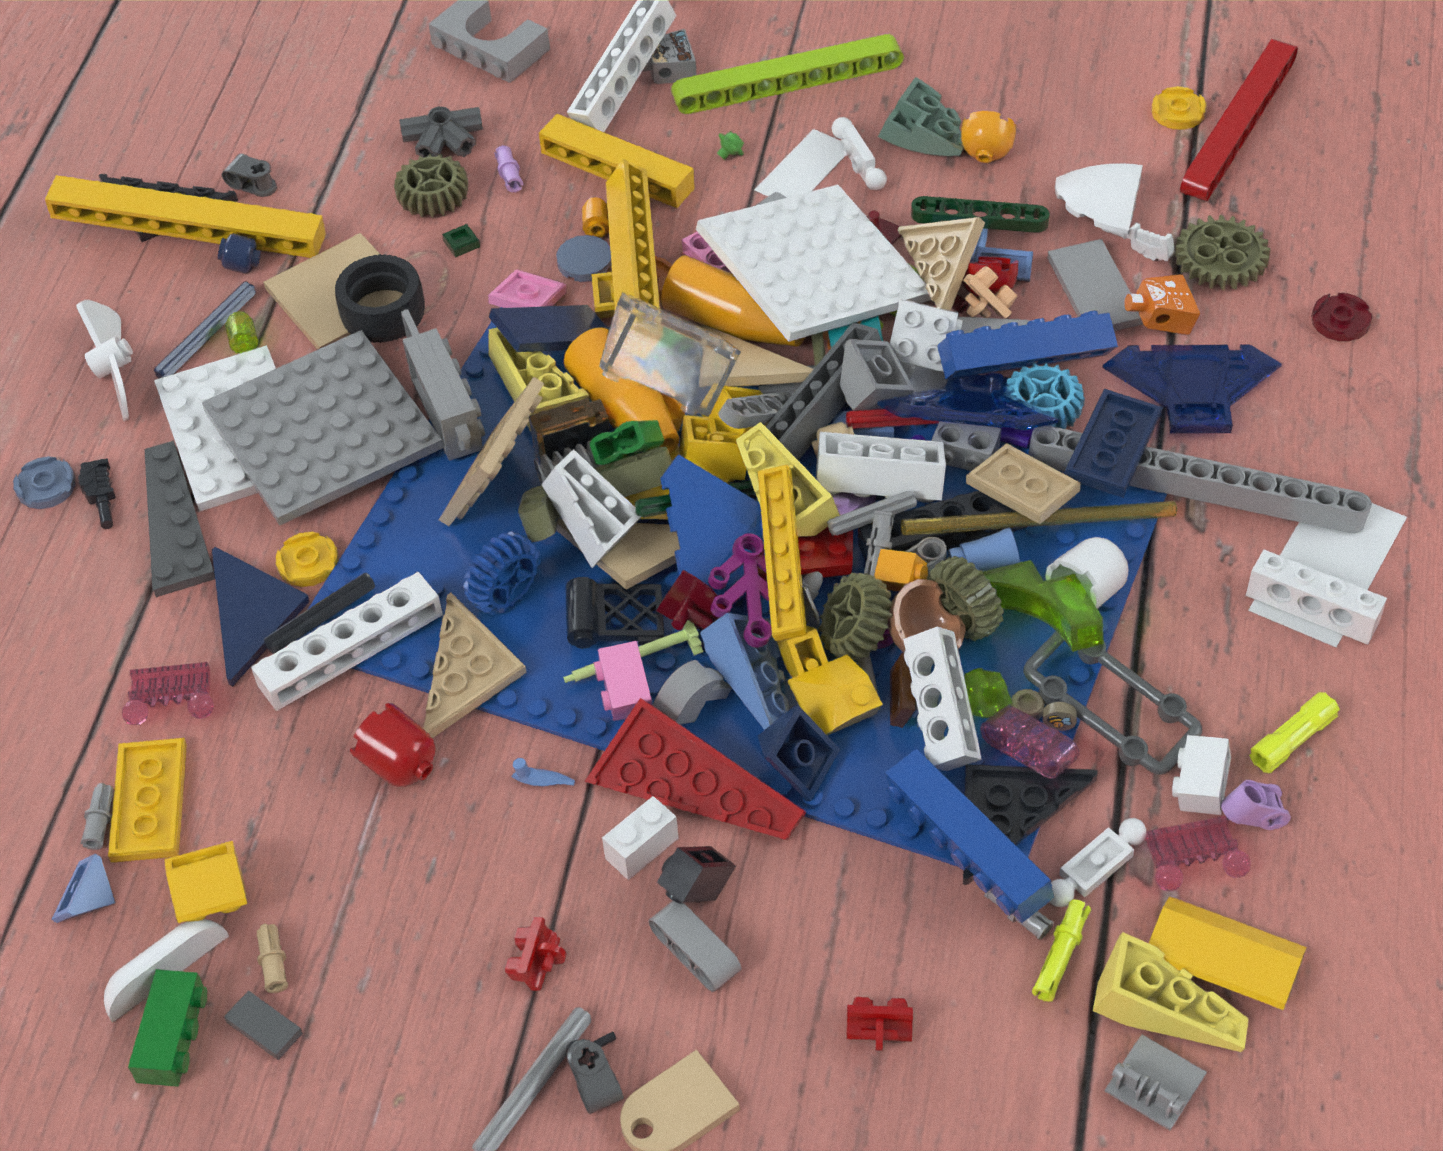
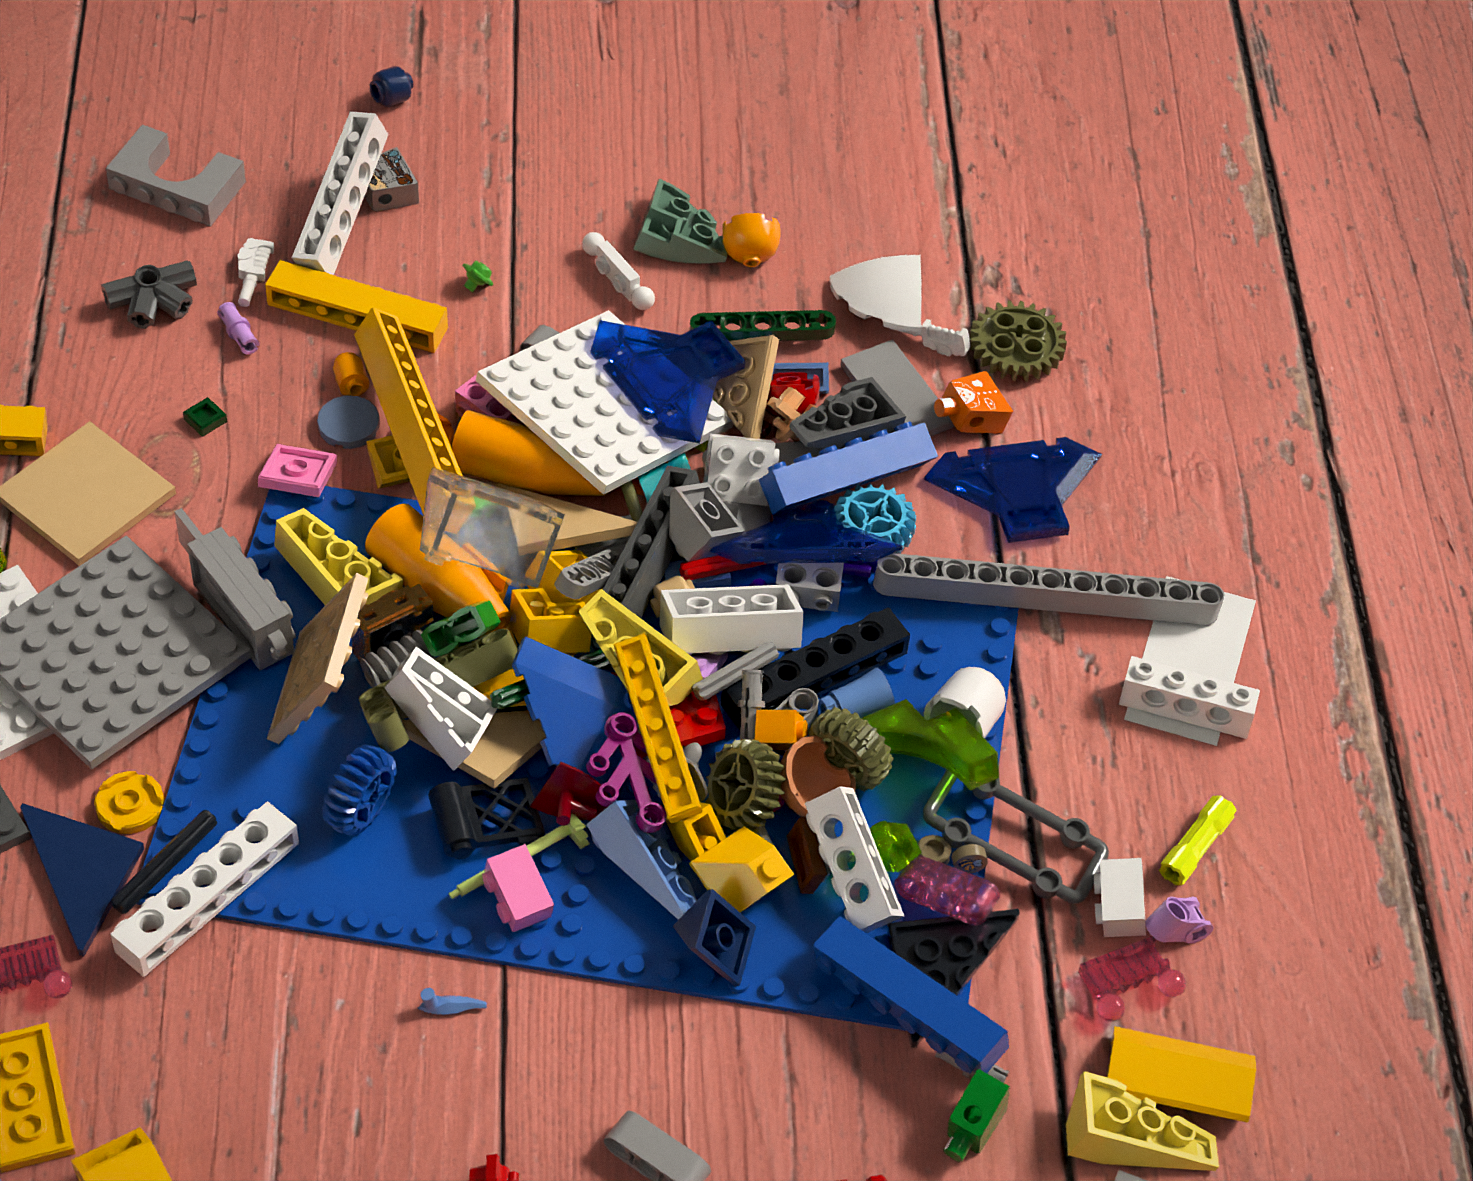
camera: 20 degrees left, 0 degrees up
black tyre [335,254,425,343] -> none
red cylinder [350,703,436,787] -> none
olive gear [394,154,469,218] -> none
tan tile [423,593,527,738] -> none
dark blue tile [489,305,608,352] -> none
red wing [584,698,806,840] -> none
white brick [602,796,679,880] -> none
light grey brick [652,660,732,724] -> none
black brick [657,846,736,904] -> none
lime beam [671,34,904,114] -> none
white sticker [754,129,845,197] -> none
clear yellow piece [901,501,1177,535] -> none
tan tile [966,443,1080,524] -> none
neon yellow pin [1032,899,1091,1002] -> none
white plate [1050,818,1147,907] -> none
dark blue tile [1064,389,1163,498] -> none
yellow tile [1151,86,1207,130] -> none
red beam [1180,39,1298,202] -> none
dark red tile [1311,293,1372,341] -> none
none -> white piece [238,238,274,307]
none -> clear blue plate [590,320,745,444]
none -> dark grey wedge [789,377,906,449]
none -> green torso [943,1069,1010,1162]

